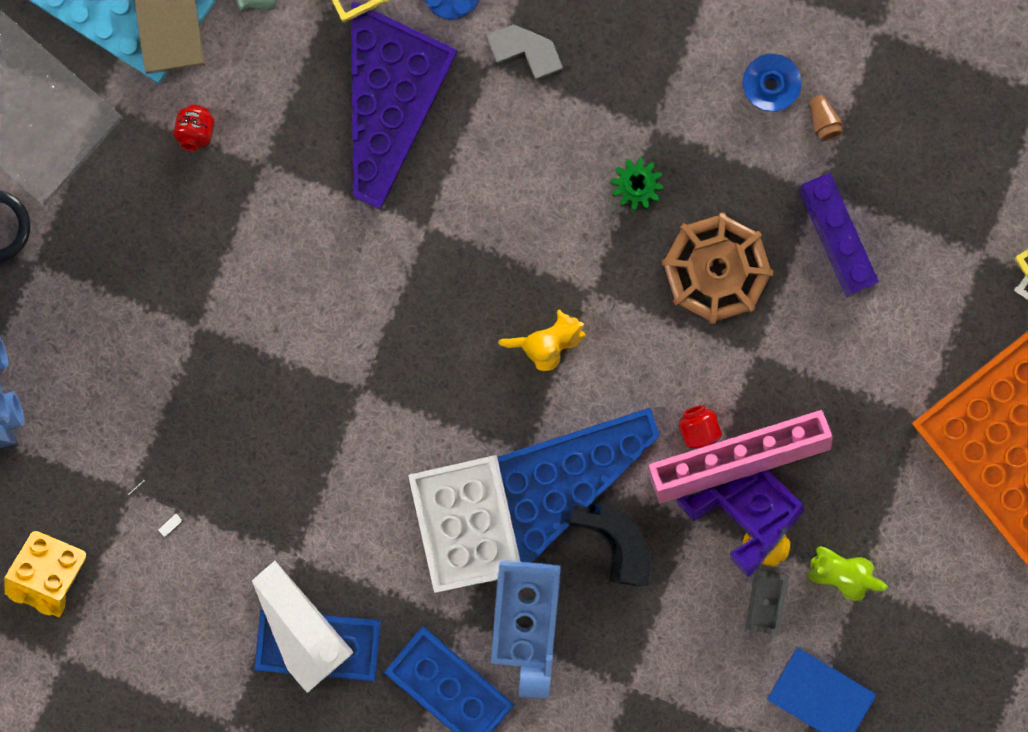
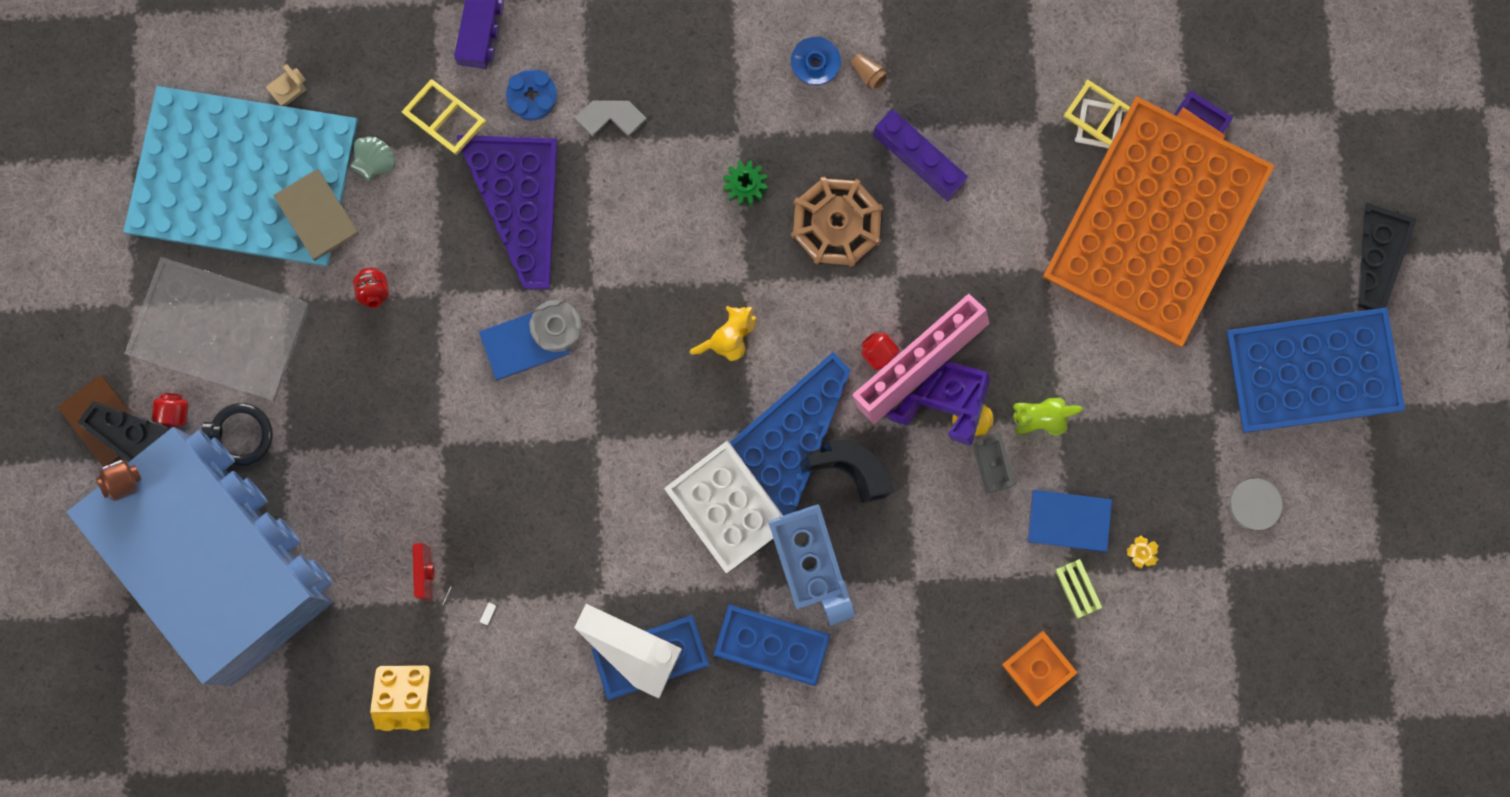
camera: 30 degrees left, 5 degrees down
none -> red plate [412,543,435,601]
none -> blue tile [479,312,570,381]
none -> light grey tile [529,300,582,352]

